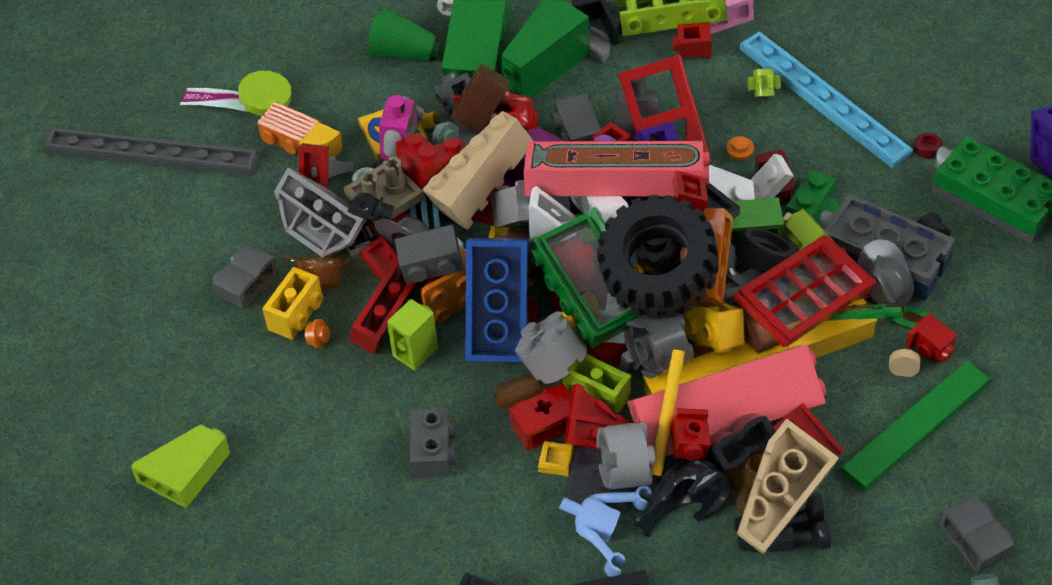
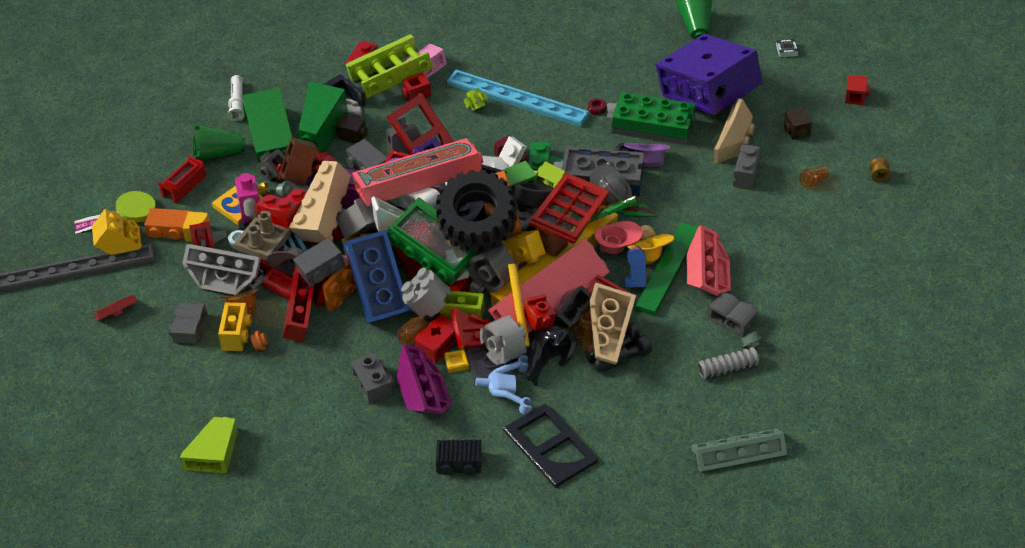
camera: 25 degrees left, 5 degrees down
black piece [347,193,395,221] -> none
lime brick [387,299,439,371] -> none
red plate [673,170,708,212] -> none
orange plate [726,136,754,161] -> none
red brick [905,313,957,364] -> none
none -> yellow slope [92,208,142,255]
none -> red plate [94,295,138,320]
none -> red window [158,156,207,204]
none -> dark brown brick [336,114,368,144]
none -> magenta wedge [397,345,452,415]
none -> coral piece [594,221,642,255]
none -> medium lavender piece [624,143,670,167]
none -> blue leg [625,247,646,287]
none -> yellow piece [627,234,674,265]
none -> coral wedge [687,225,731,296]

